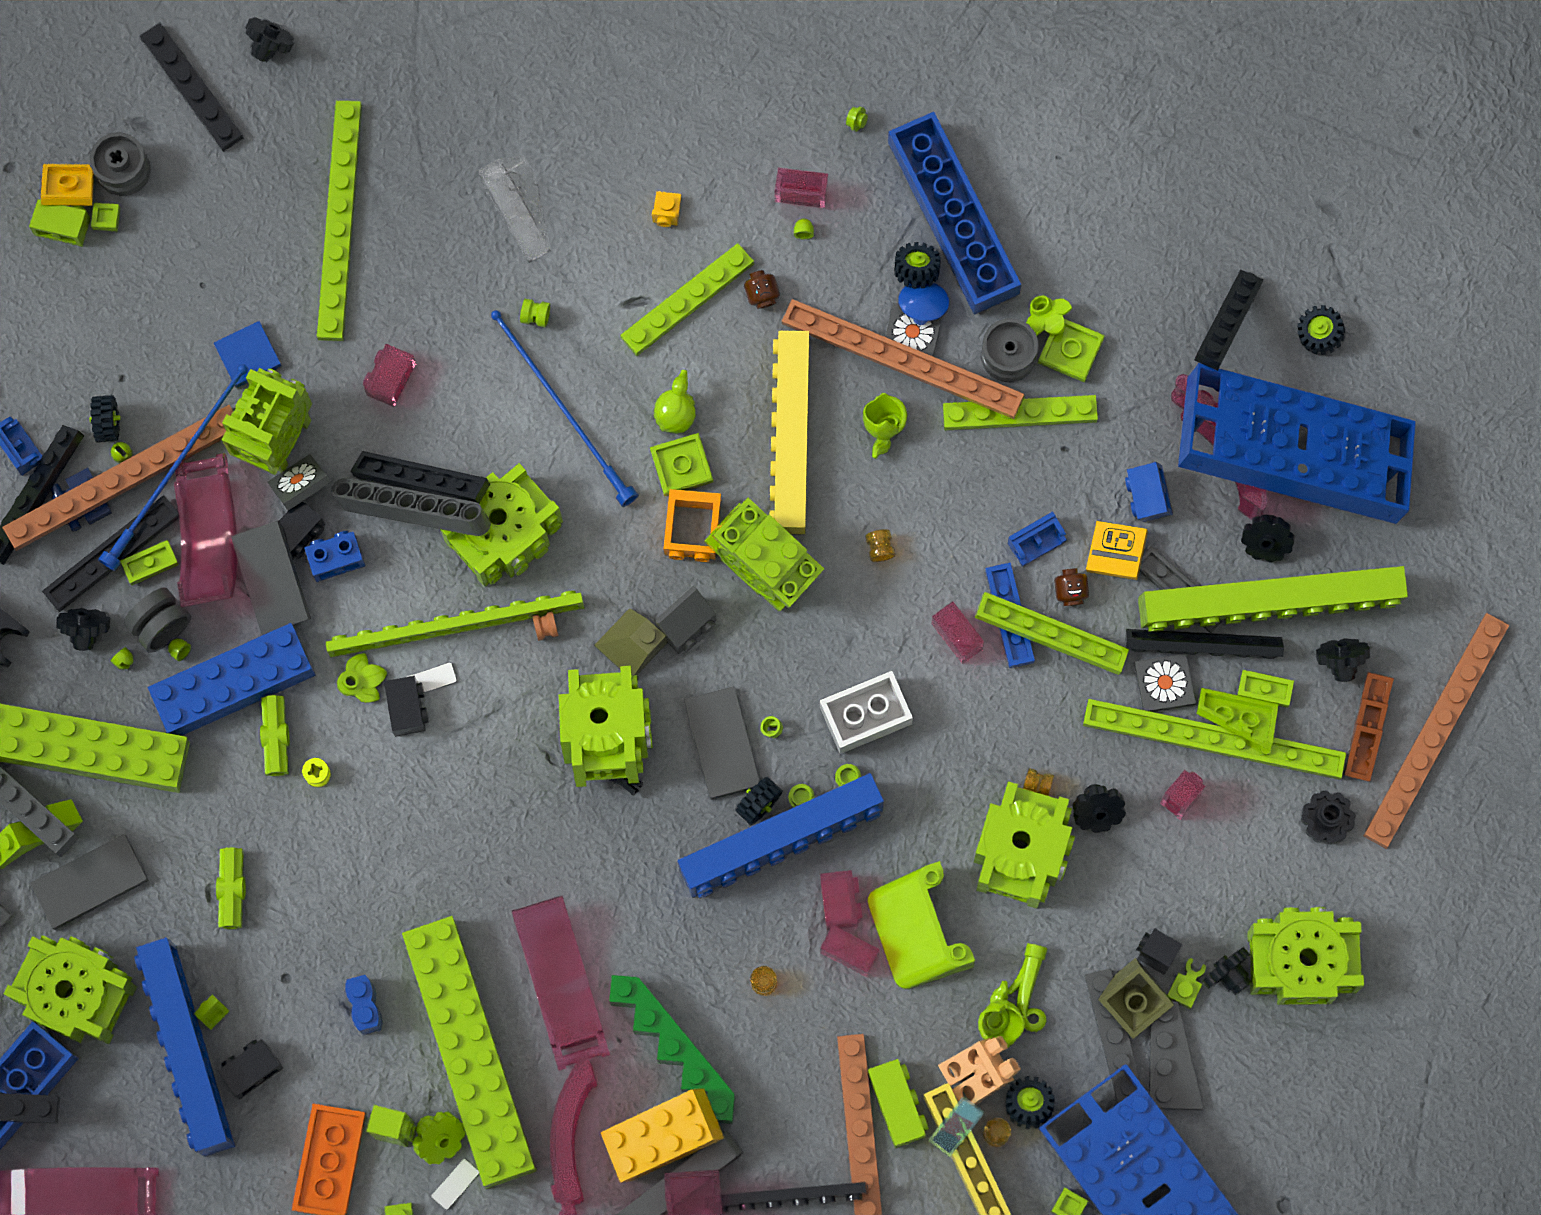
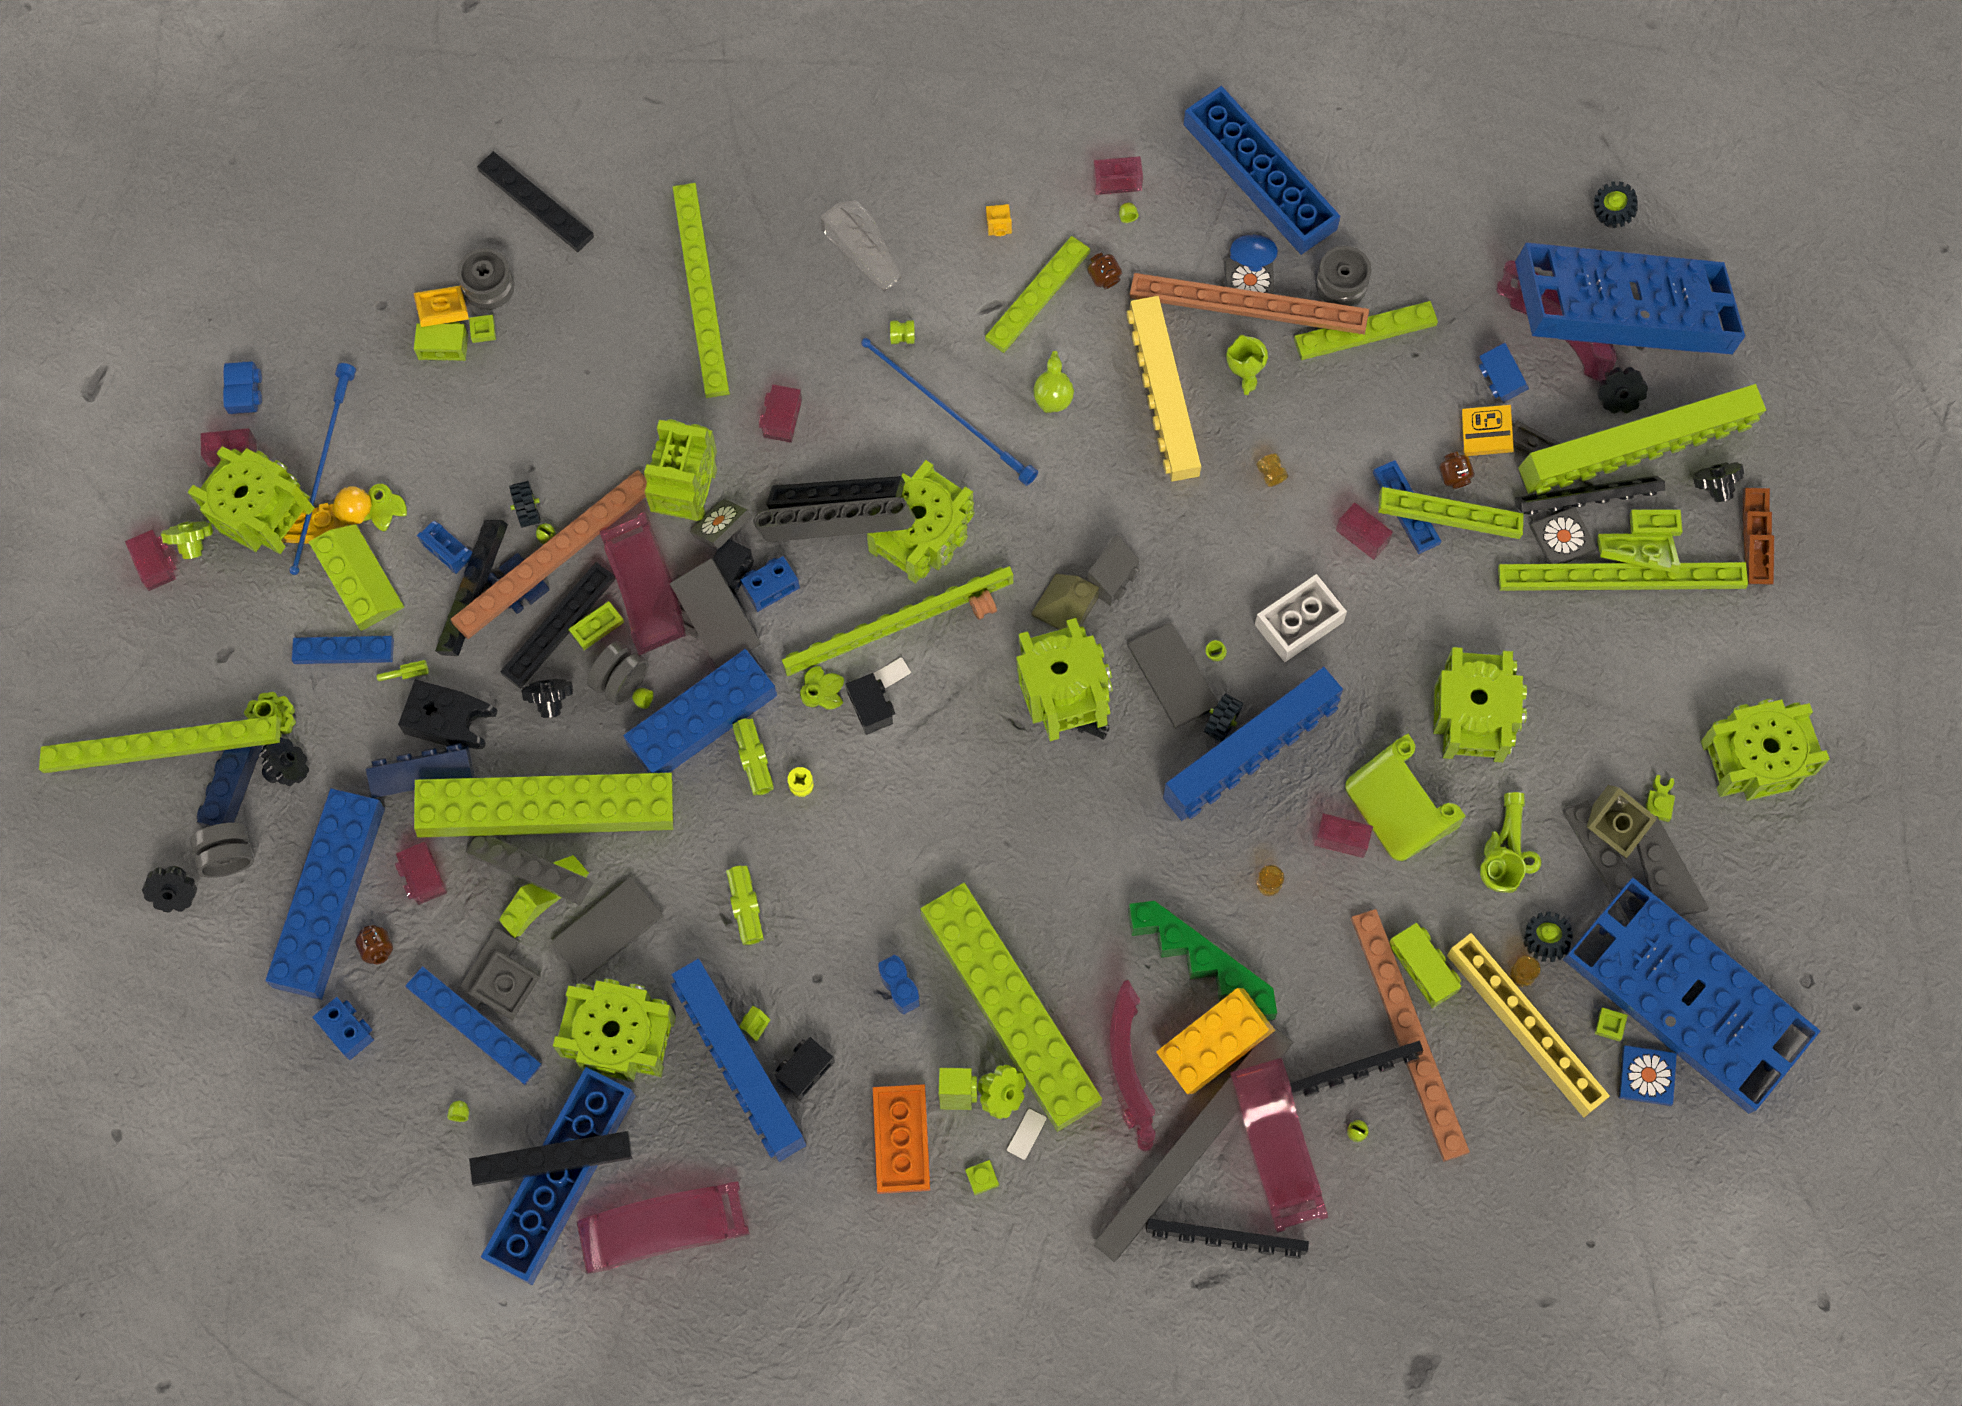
camera: 15 degrees left, 5 degrees down
blue piece [98,364,248,571] -> none
lime hinge [110,647,134,670] -> none
blue tile [214,321,281,388] -> none
black plant [245,17,294,62] -> none
clear pink windscreen [512,895,610,1071] -> none
lime plate [650,433,713,497] -> none
light orange window [663,489,722,562] -> none
lime piece [704,498,824,611] -> none
lime plate [788,784,815,808] -> none
clear pink brick [820,870,862,930] -> none
lime plate [835,764,861,787] -> none
lime plate [846,106,868,132] -> none
black wheel [894,242,941,289] -> none
clear light blue slope [928,1096,985,1157] -> none
light nougat hips [938,1036,1021,1107] -> none
blue hinge [1008,512,1066,567] -> none
clear yellow wheel [1023,768,1054,796] -> none
lime plate [1026,295,1072,336] -> none
lime plate [1038,319,1105,383] -> none
black plant [1072,784,1126,833] -> none
black brick [1136,928,1182,975] -> none
clear pink brick [1160,770,1205,820] -> none
black plate [1194,269,1264,371] -> none
black plant [1202,947,1251,996] -> none
black plant [1301,790,1356,845] -> none
nougat plate [1363,613,1509,849] -> none

